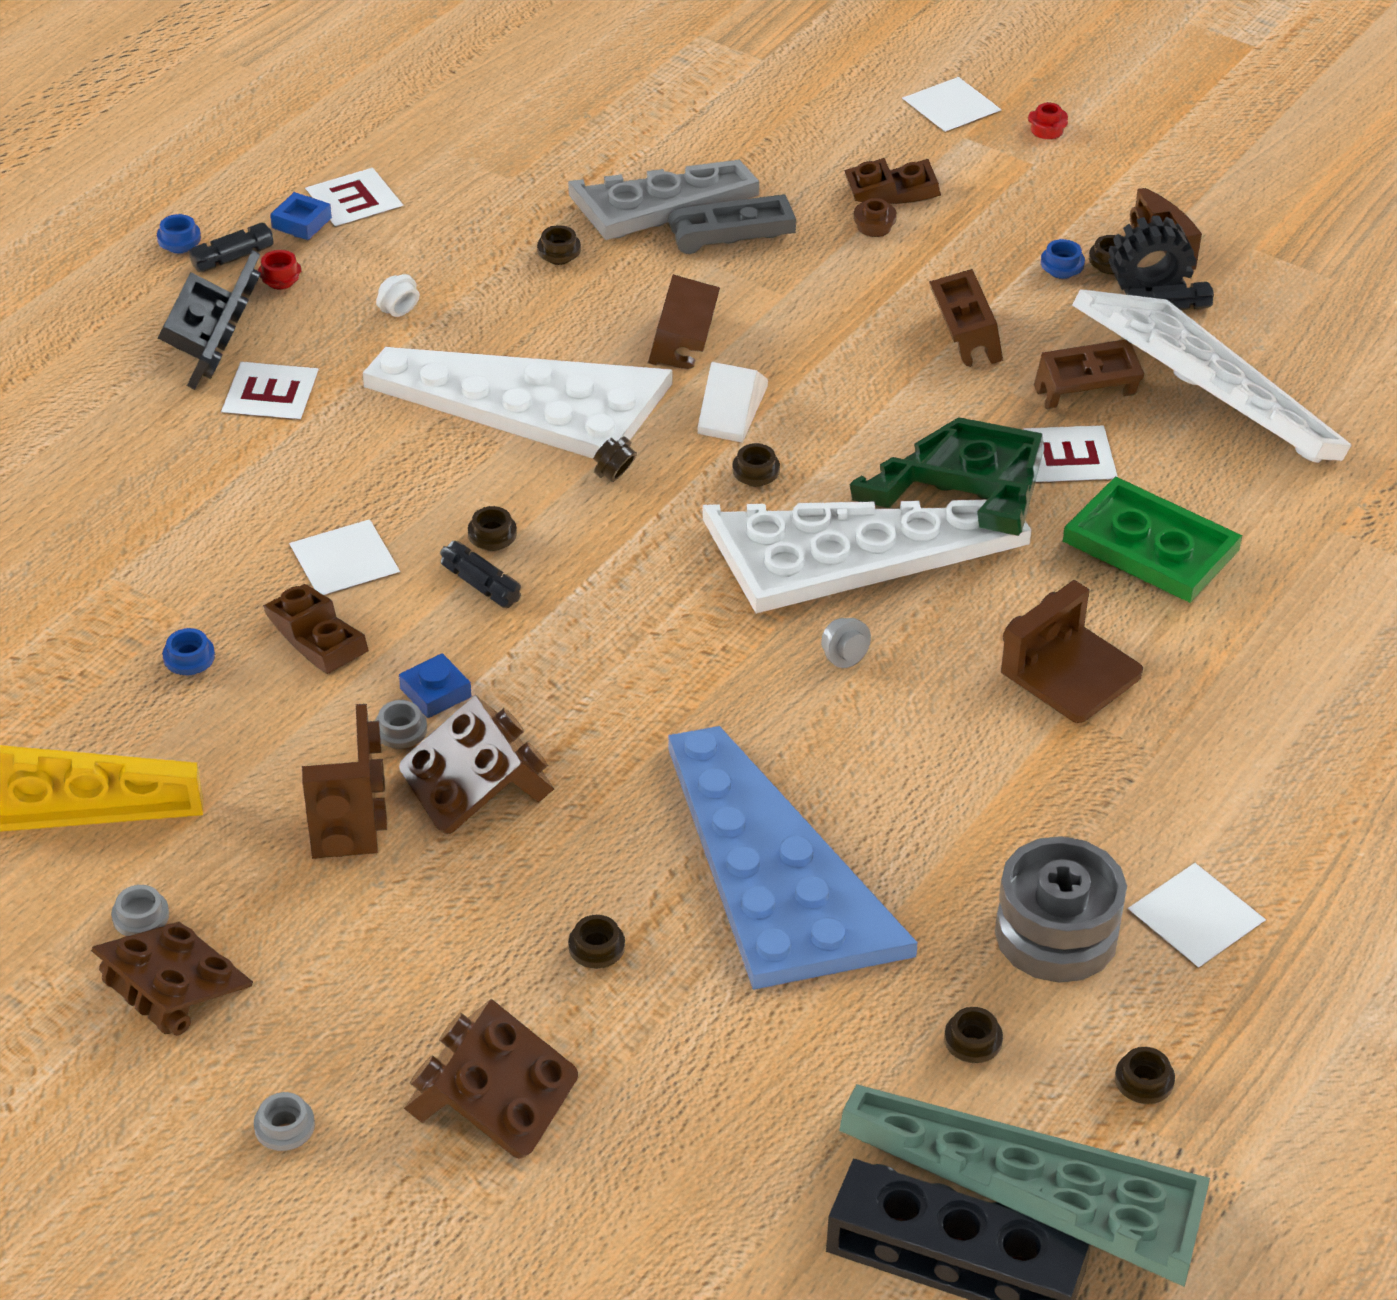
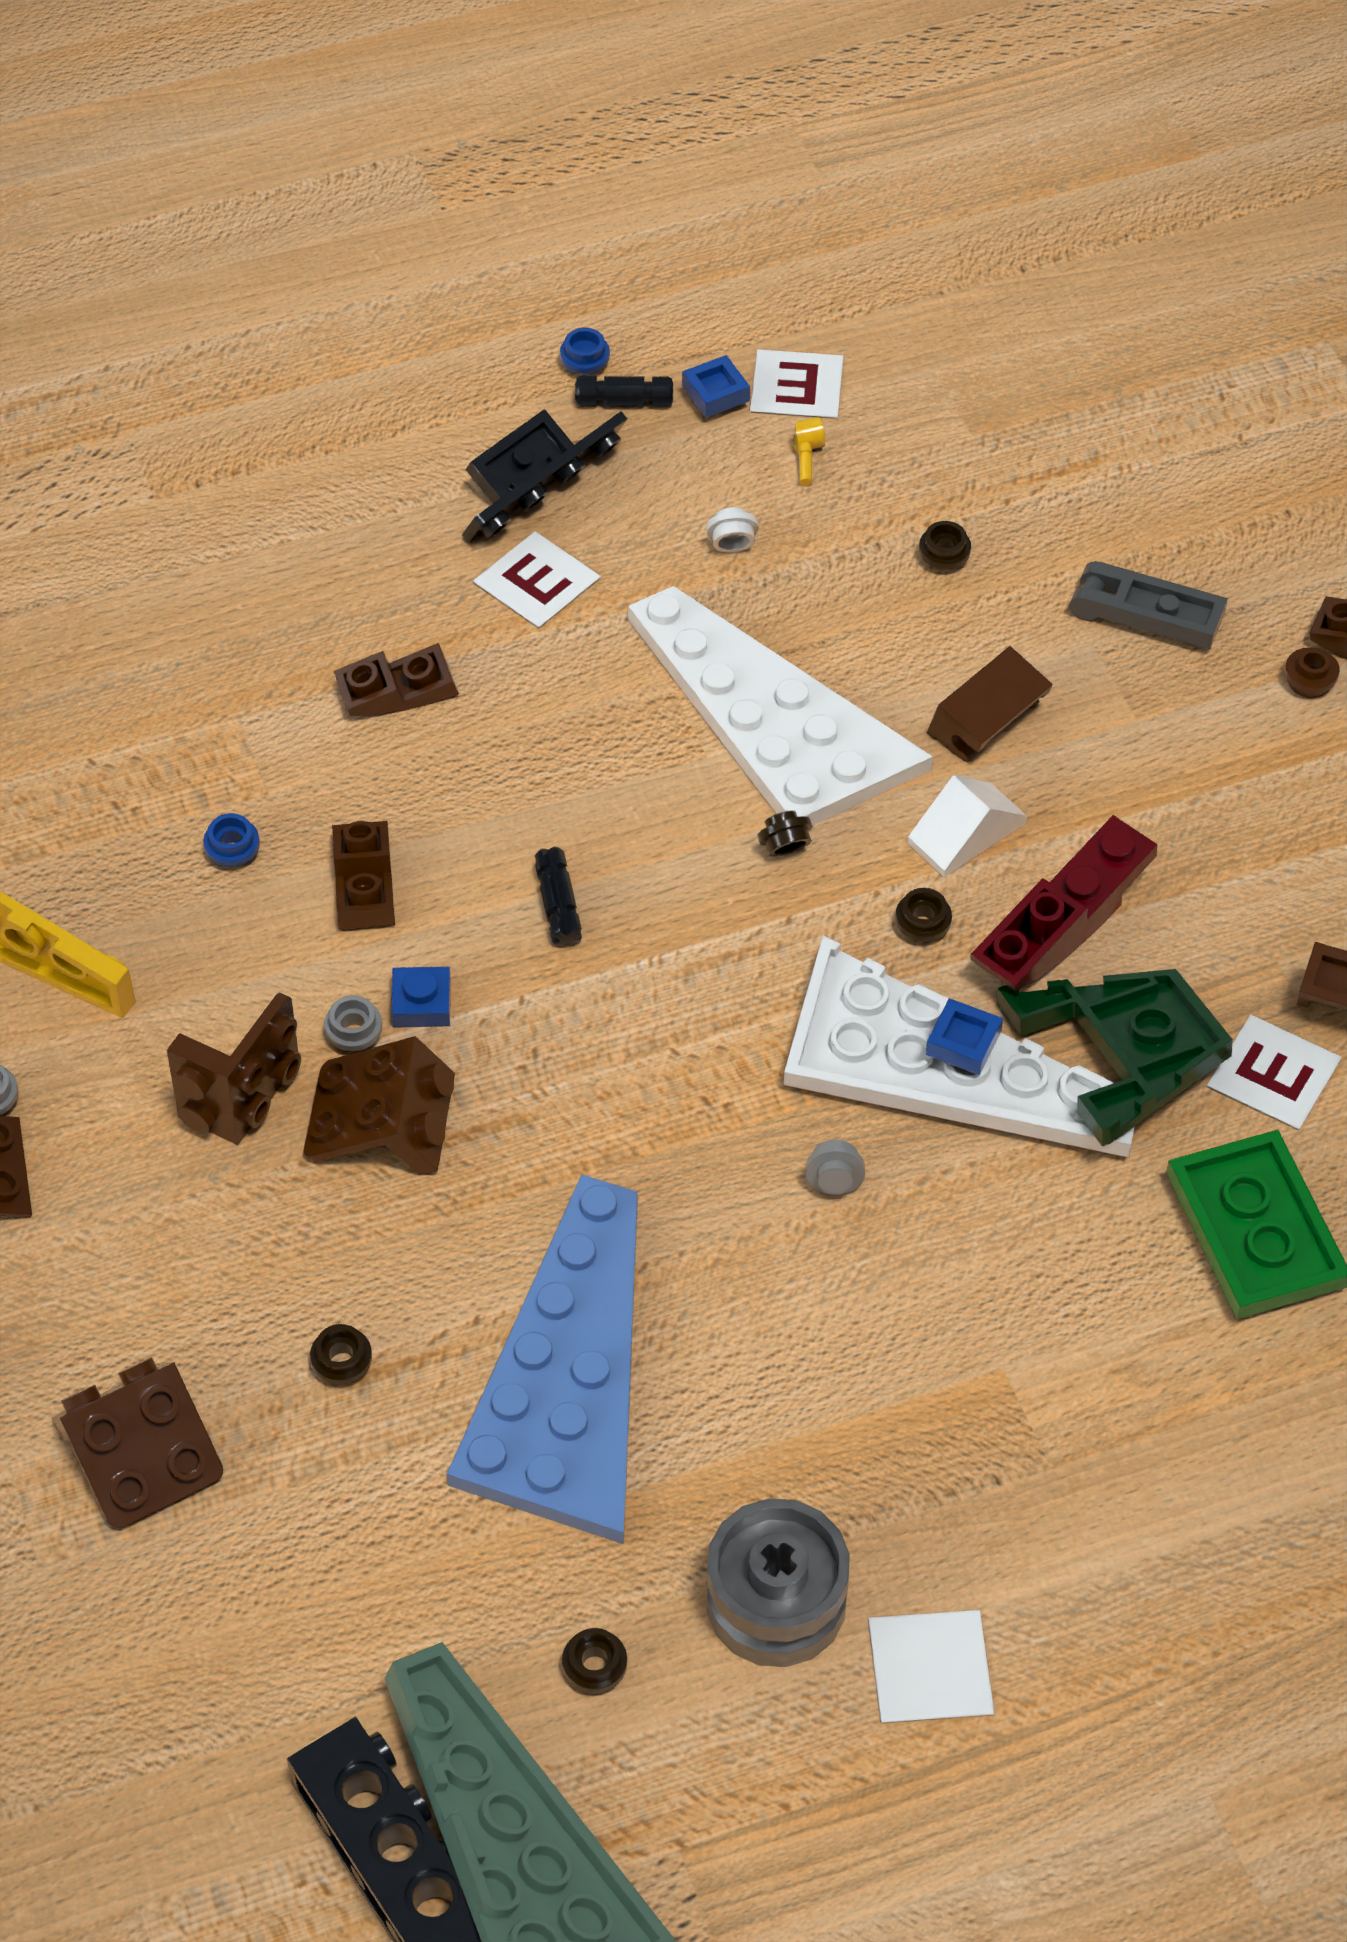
camera: 35 degrees right, 10 degrees up
red plate [258,250,302,290] -> none
white sticker [289,519,400,595] -> none
dark brown plate [468,506,517,551] -> none
light grey wing [568,160,759,240] -> none
reddish brown hinge [929,269,1003,367] -> none
reddish brown bracket [1001,580,1143,723] -> none
dark brown plate [1115,1047,1175,1104] -> none
none -> reddish brown slope [334,643,459,716]
none -> yellow hand [793,417,825,486]
none -> blue plate [925,998,1003,1075]
none -> dark red slope [970,815,1158,991]

